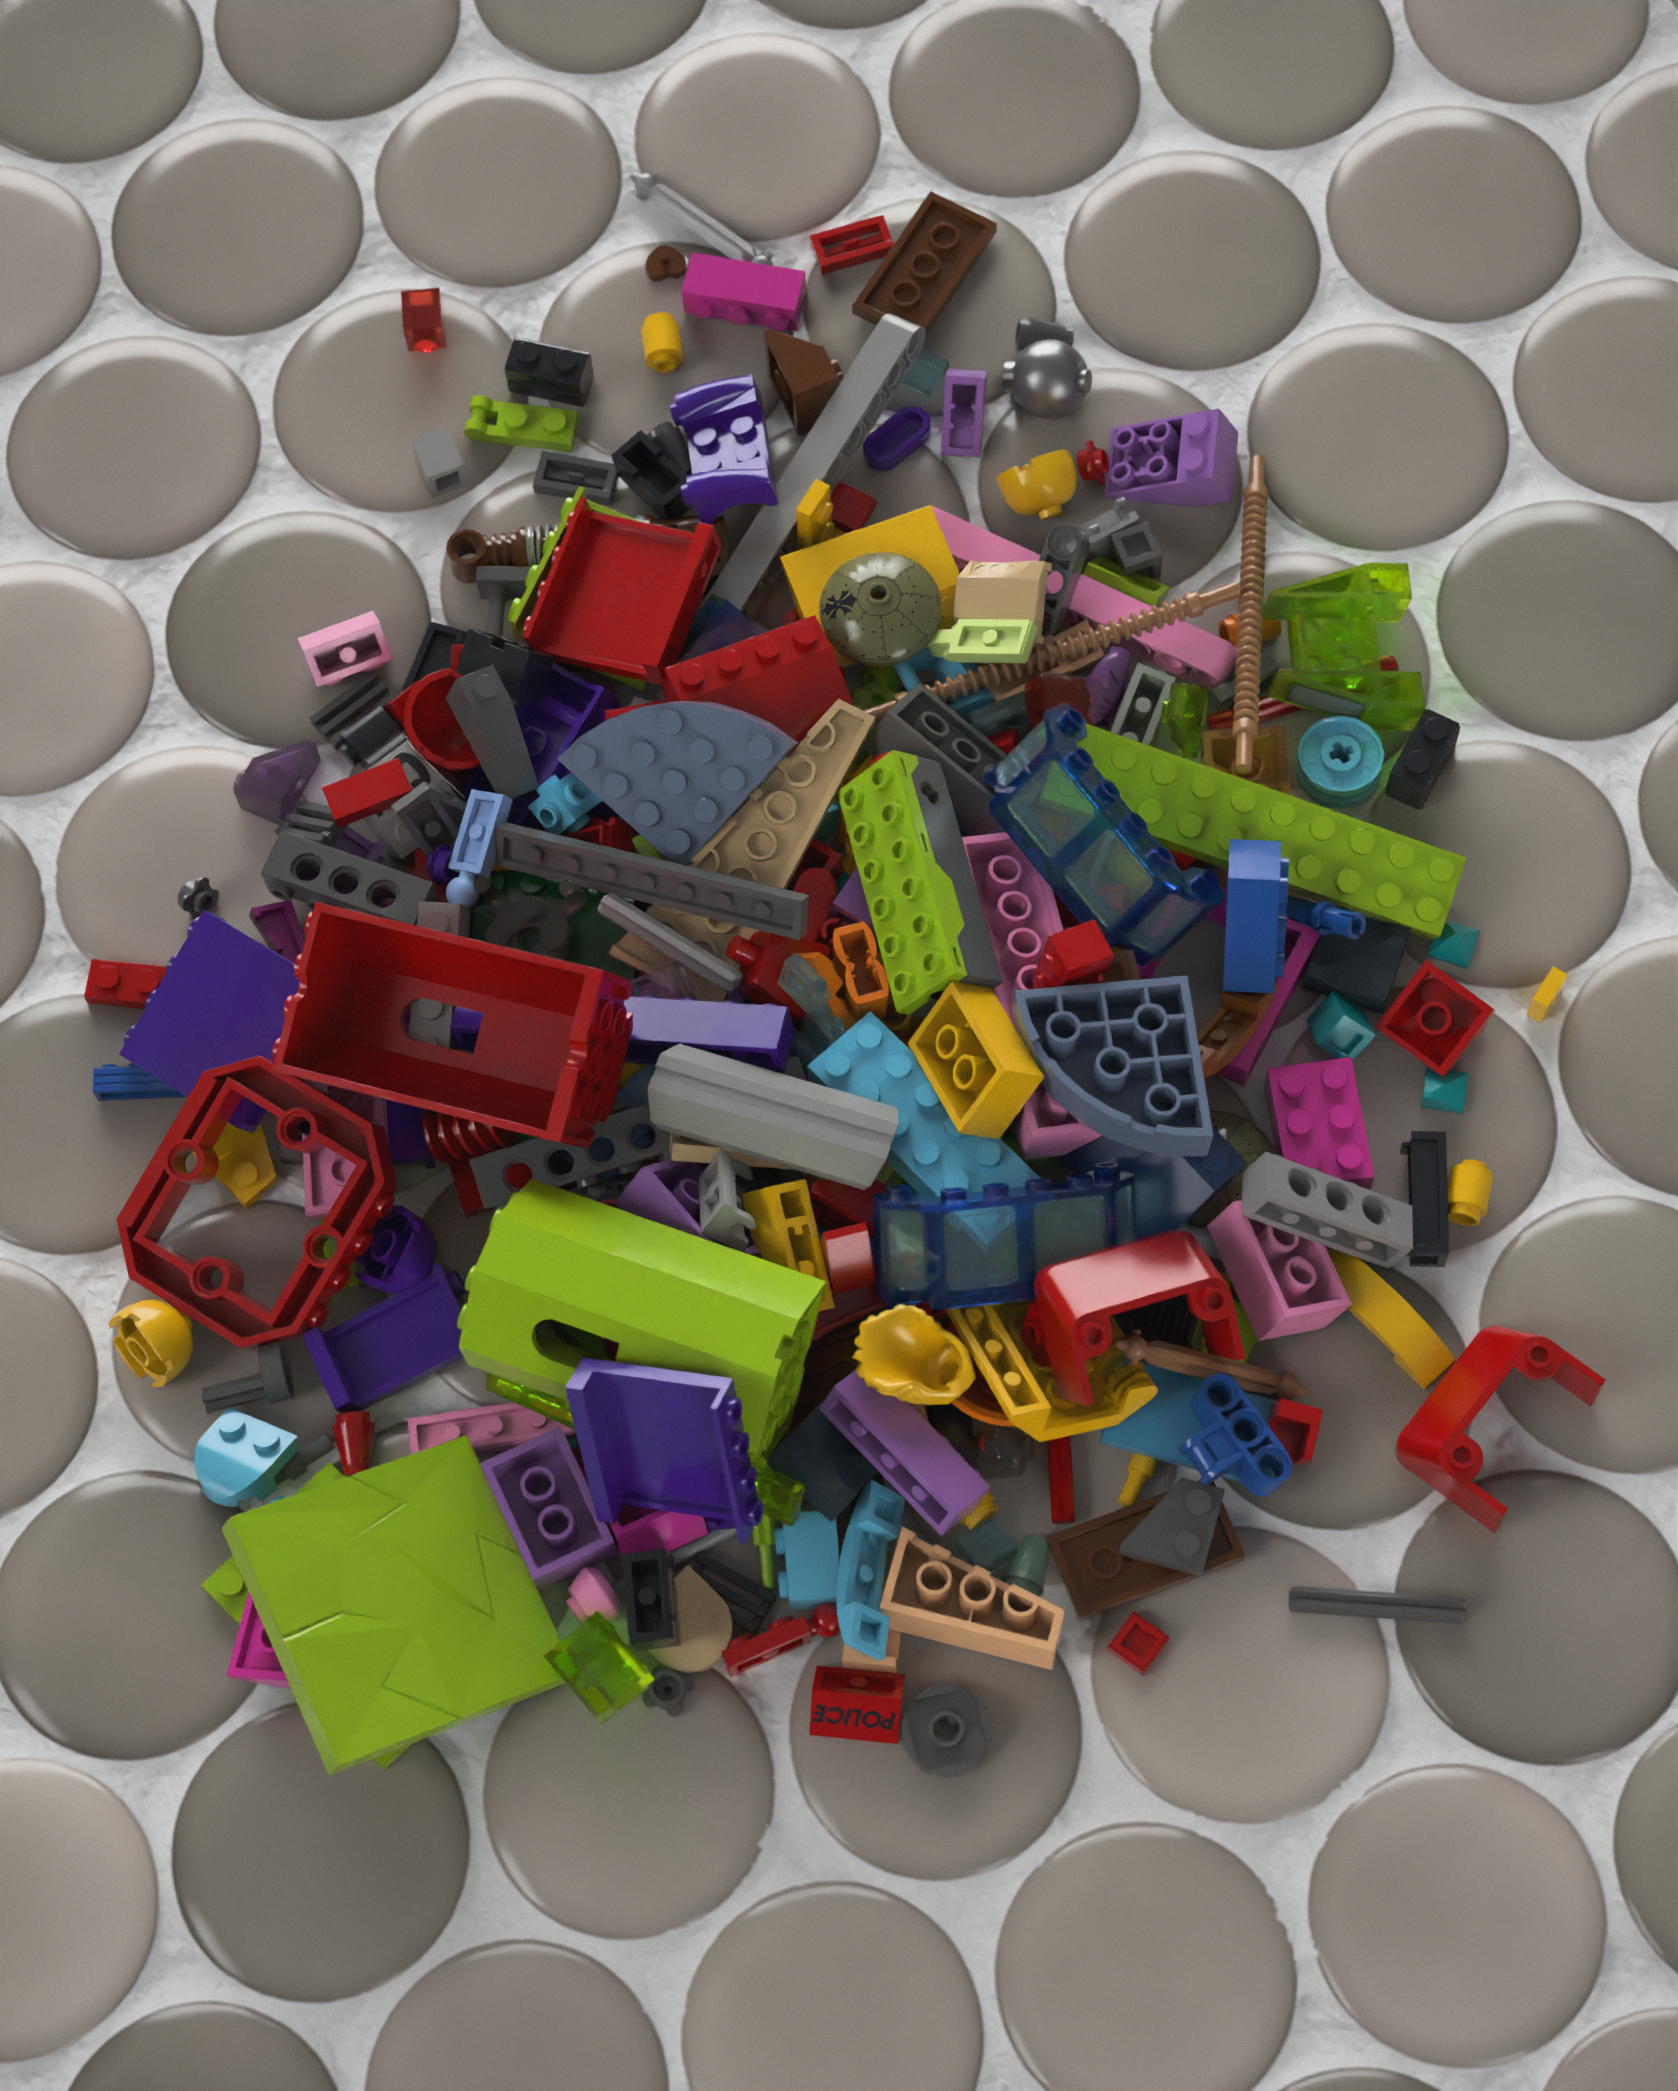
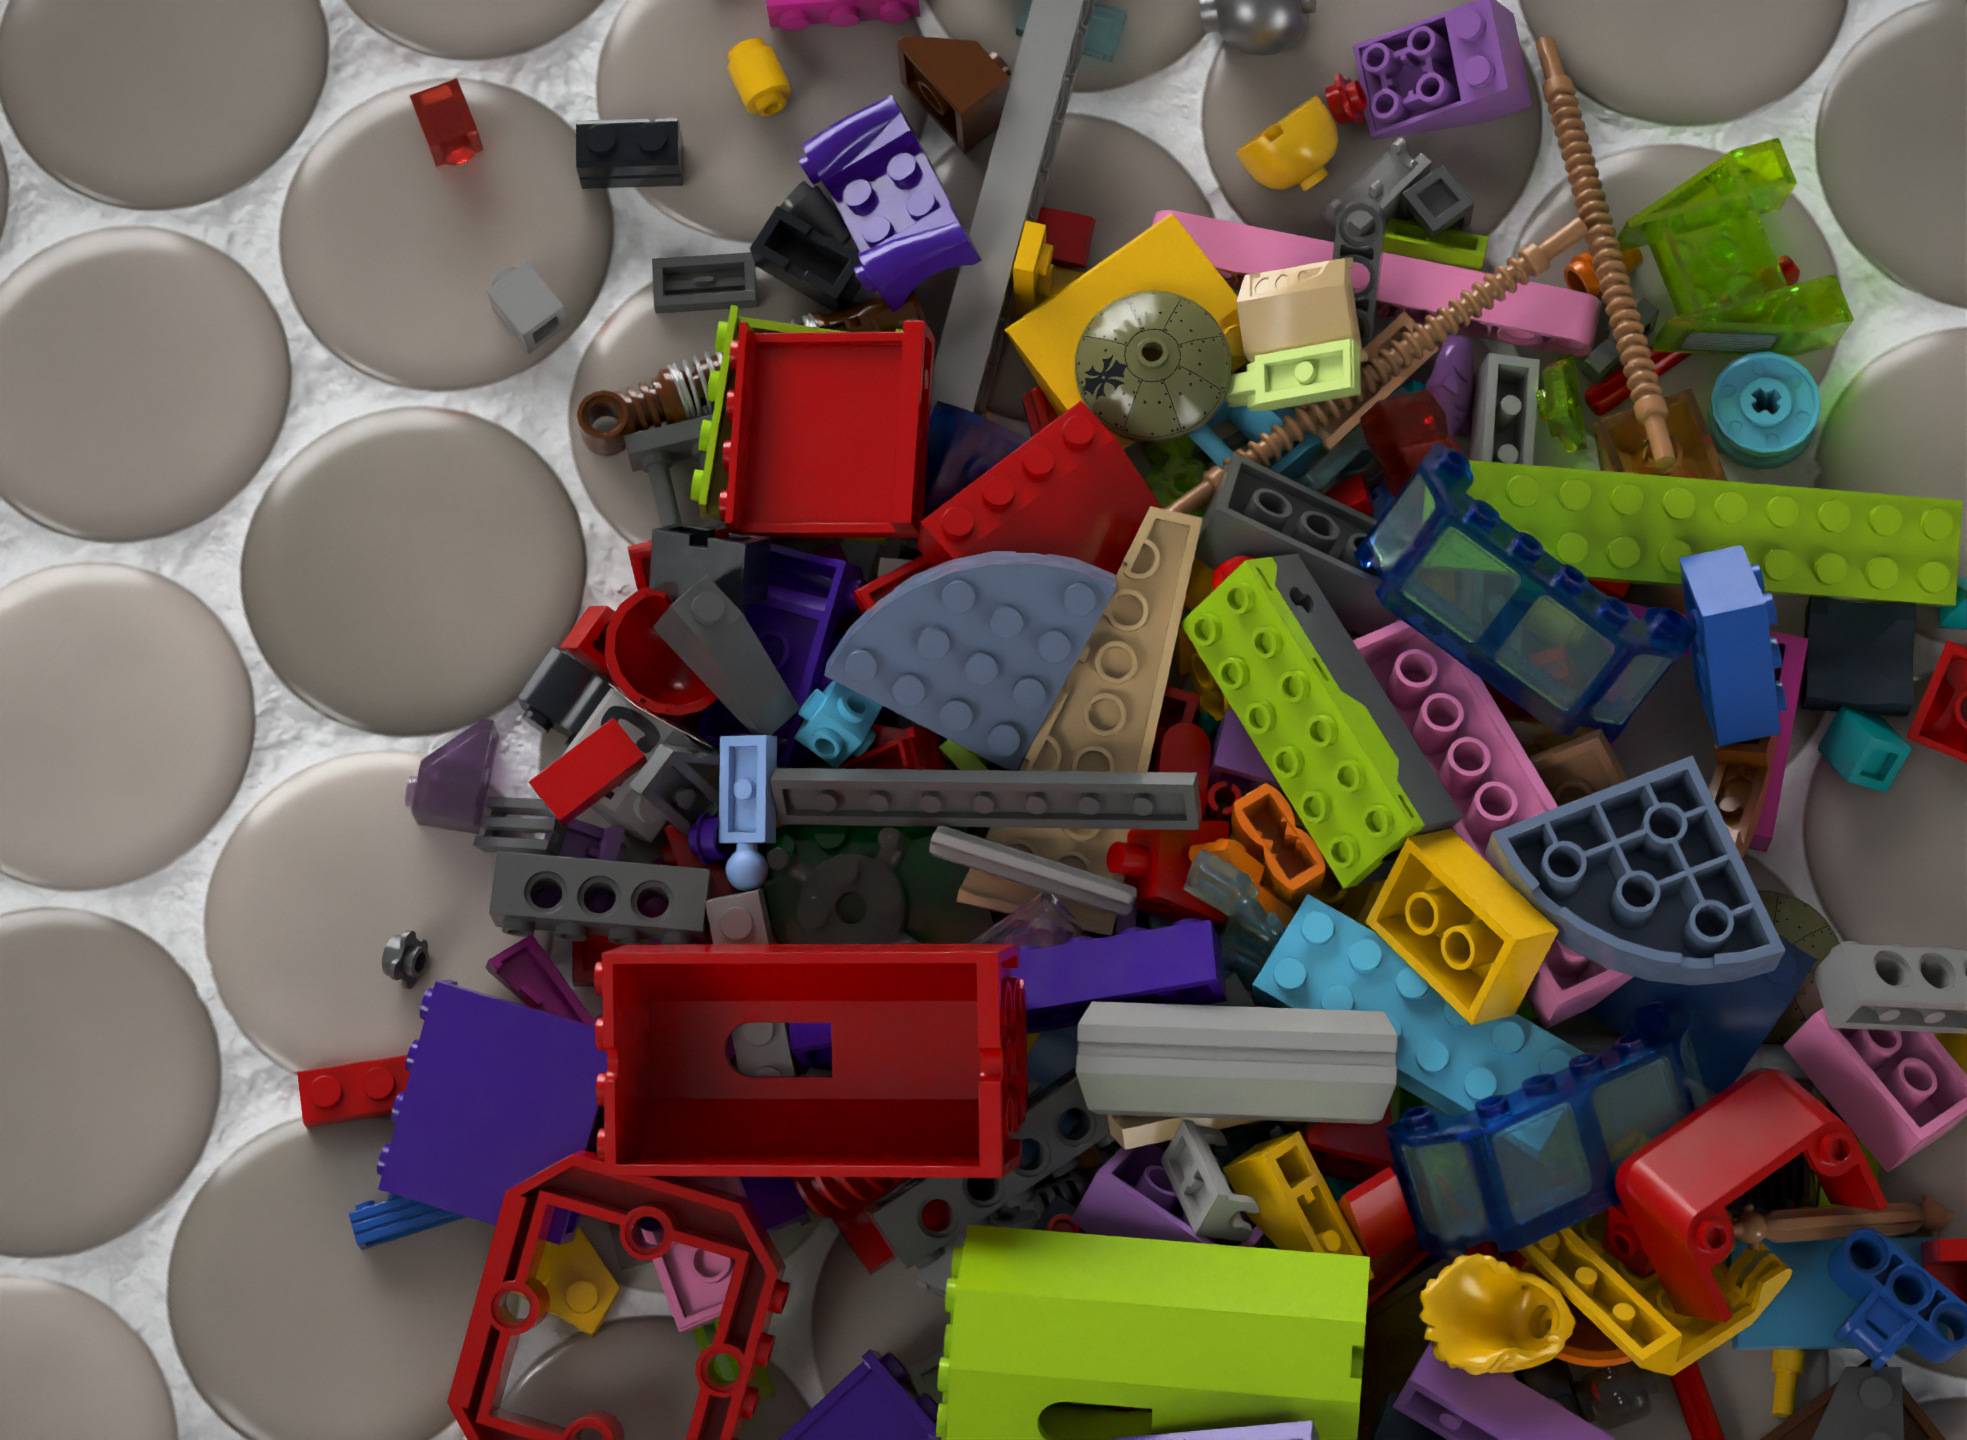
camera: 15 degrees left, 5 degrees up
bright pink brick [298,611,393,687] -> none
dark grey tile [310,670,396,751] -> none
dark purple cylinder [354,1205,437,1293] -> none
black tile [402,621,468,691] -> none
lime plate [464,395,579,452] -> none
dark purple tile [863,406,931,471] -> none
medium lavender arch [941,369,987,457] -> none
red brick [1033,919,1114,989] -> none
dark pink brick [1264,1057,1374,1190] -> none
blue pin [1286,895,1366,940] -> none
black brick [1385,709,1460,810] -> none

